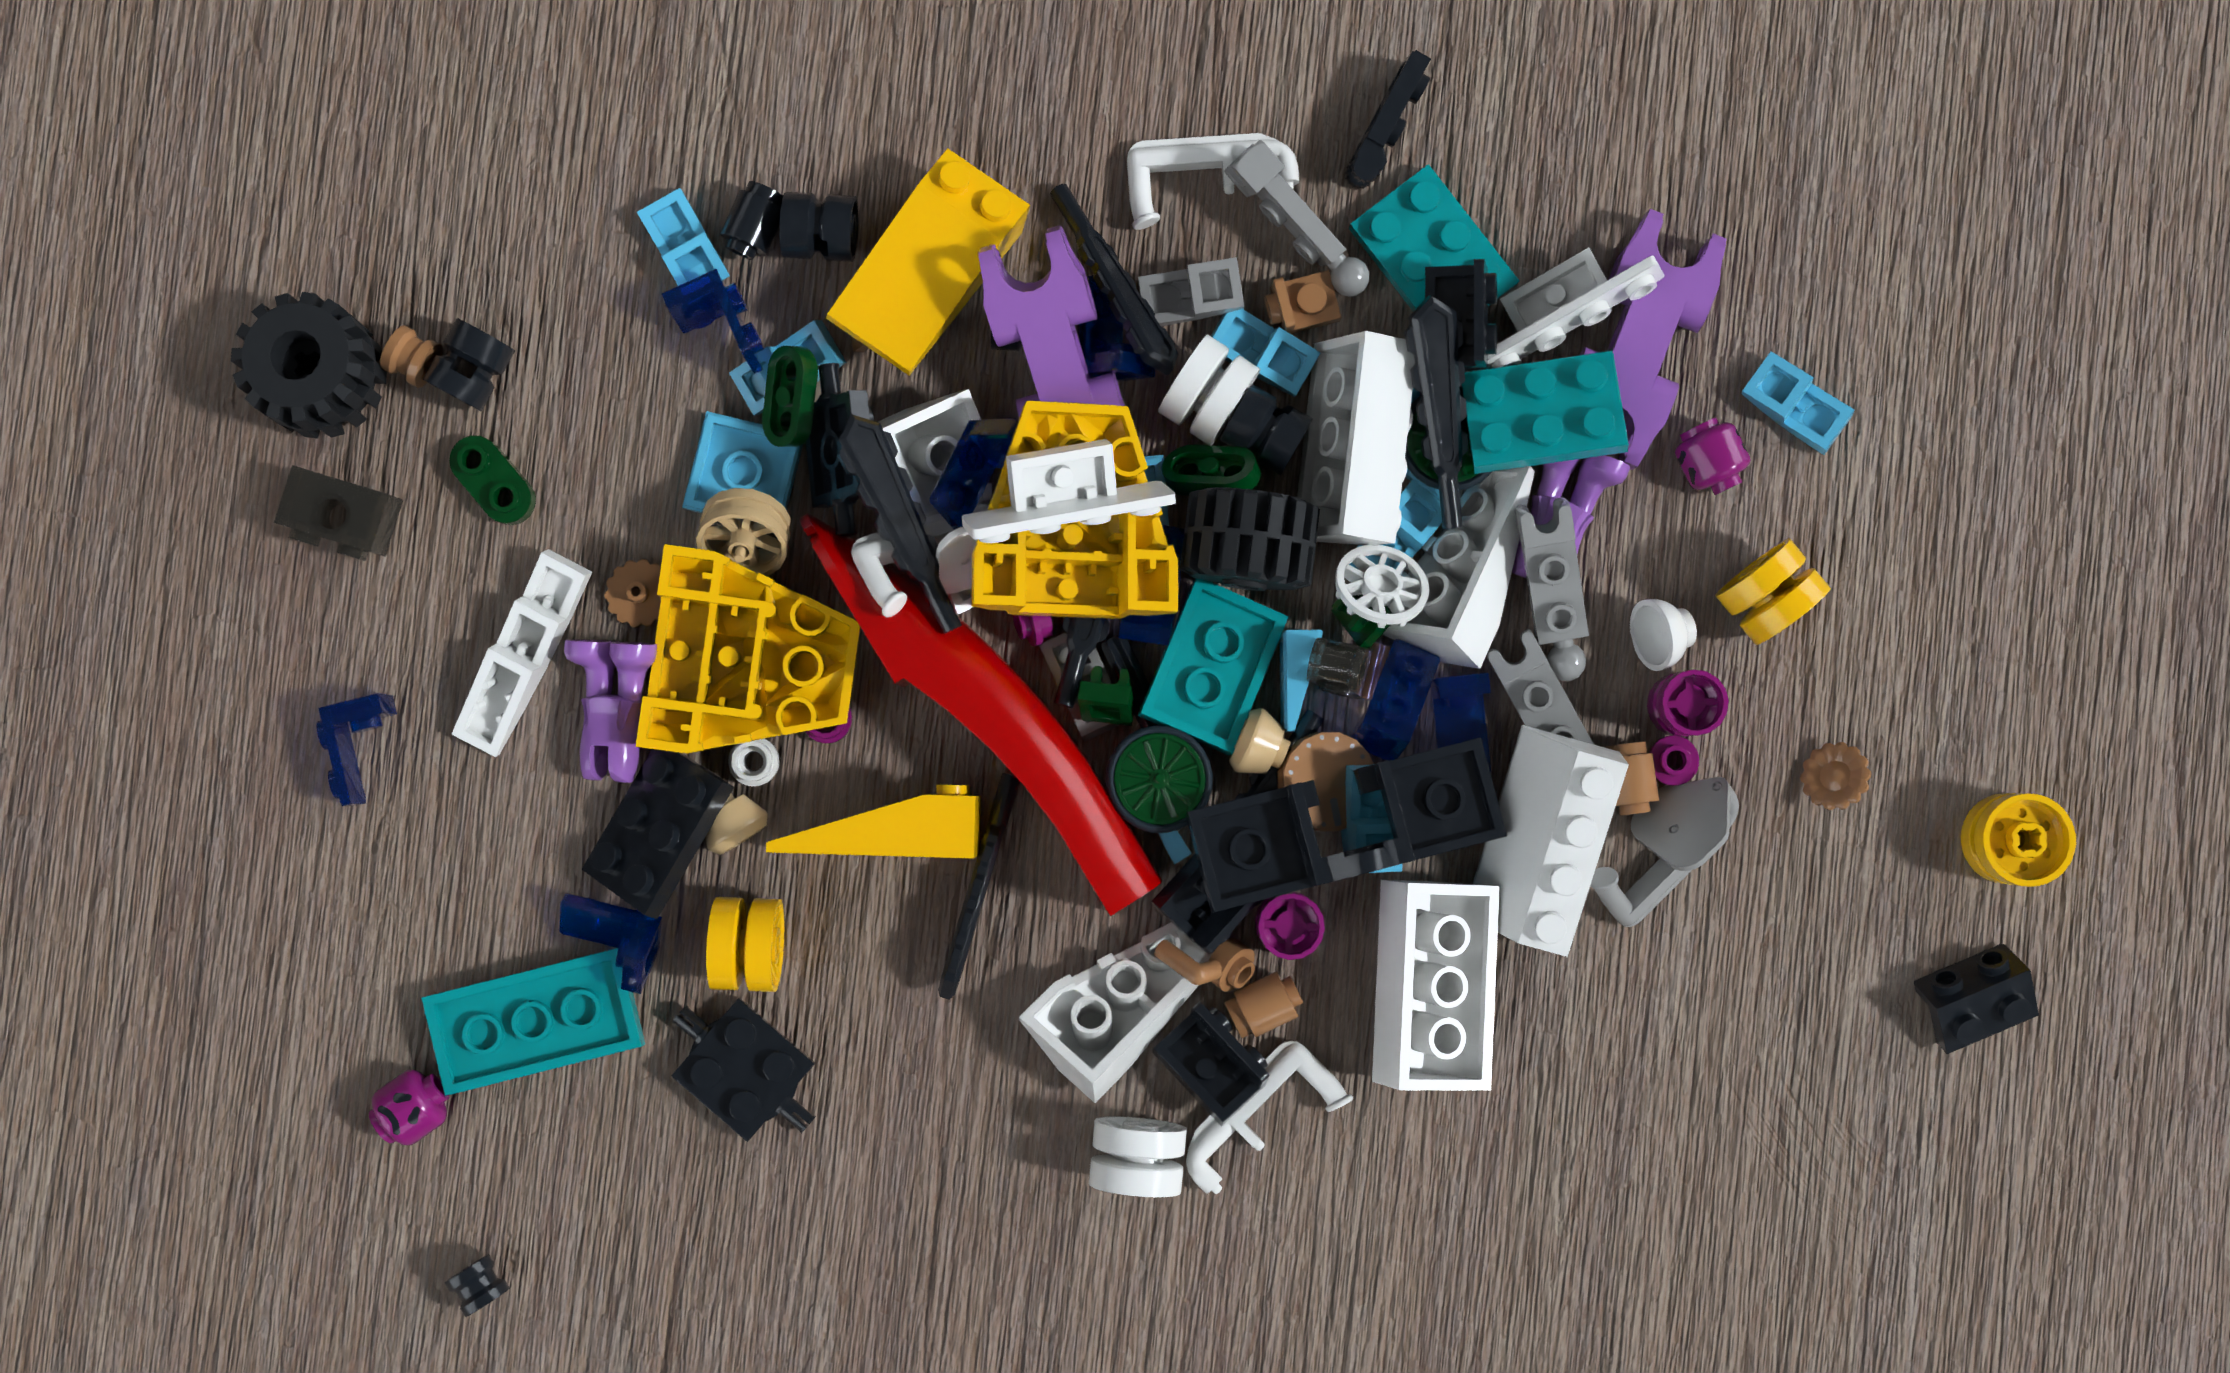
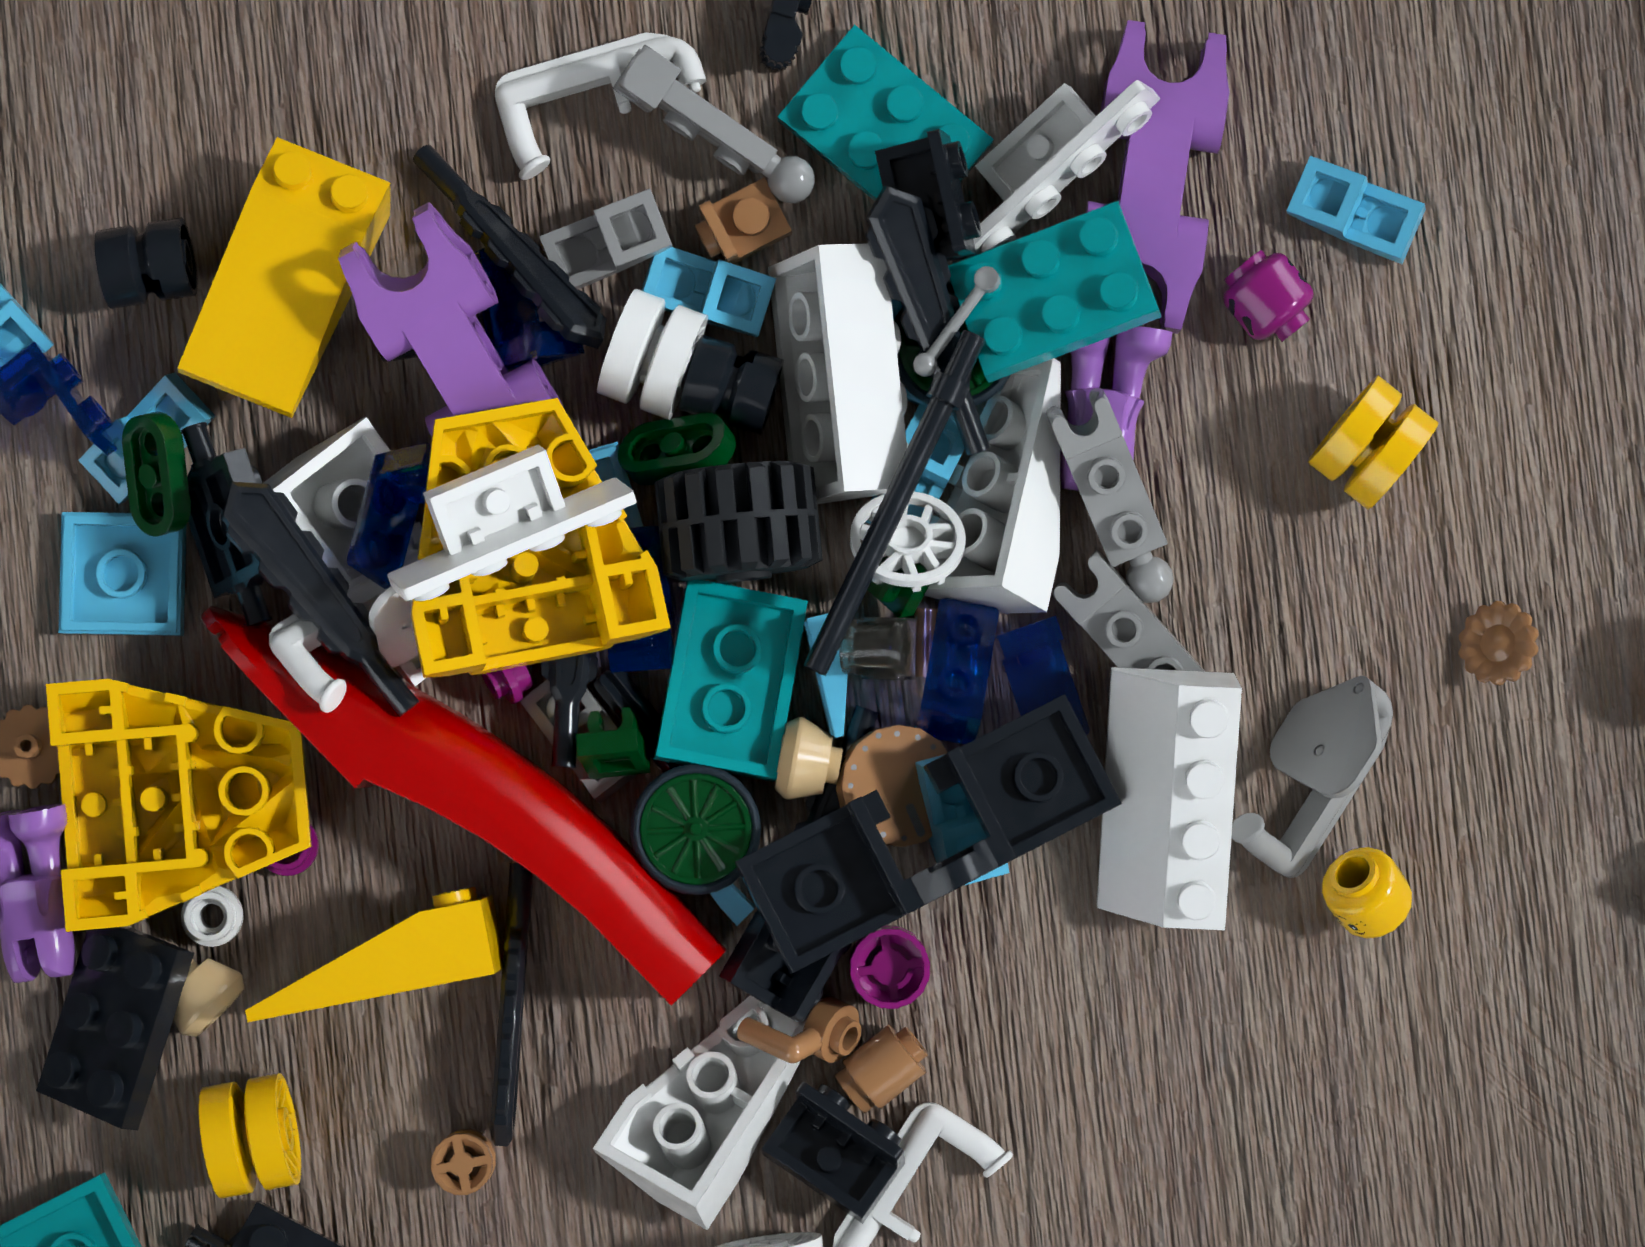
camera: 10 degrees left, 0 degrees up
clear blue bracket [559,894,662,994] -> none
tan wheel [696,488,791,576] -> none
black brick [720,181,783,260] -> none
white slope [1372,880,1499,1090] -> none
medium nougat brick [1605,741,1659,816] -> none
white piece [1630,599,1697,671] -> none
magenta wheel [1647,669,1729,737] -> none
magenta plate [1649,736,1699,786] -> none
none -> medium nougat wheel [431,1129,496,1195]
none -> black bar [803,330,986,676]
none -> light grey hinge [913,266,1001,377]
none -> yellow head [1322,847,1412,939]

